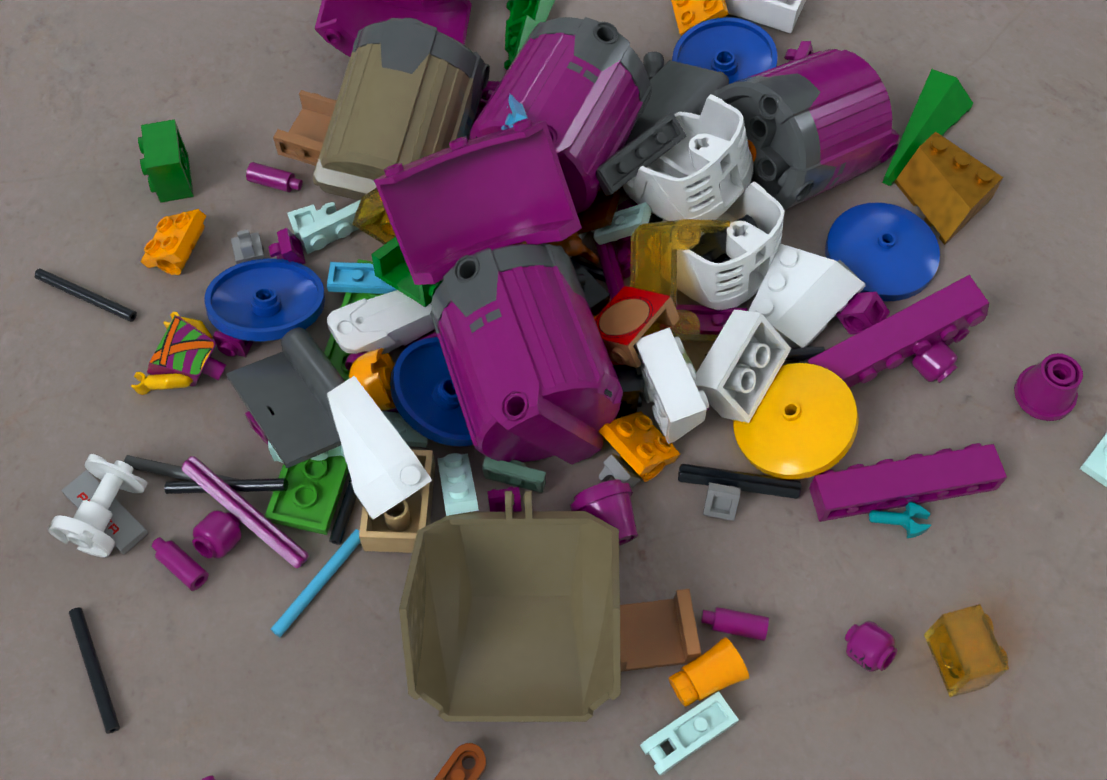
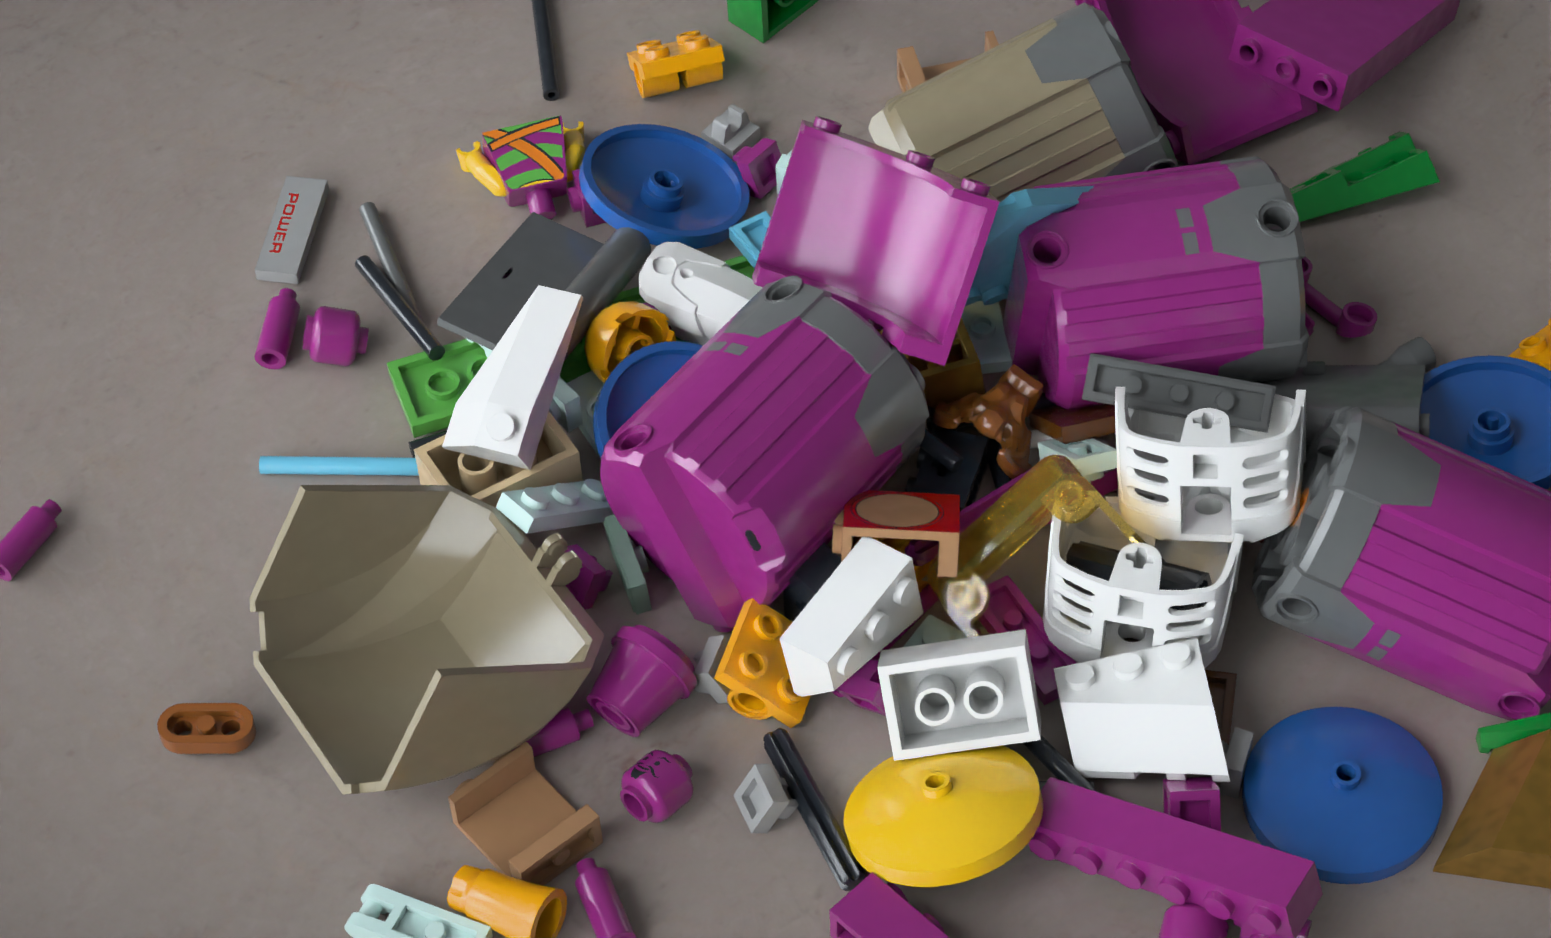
camera: 60 degrees right, 10 degrees down
white piece [48,454,148,558] -> none
black piece [69,607,120,734] -> none
axle [181,456,309,568] -> none
magenta cylinder [246,162,303,192] -> none
none -> magenta head [620,749,693,823]

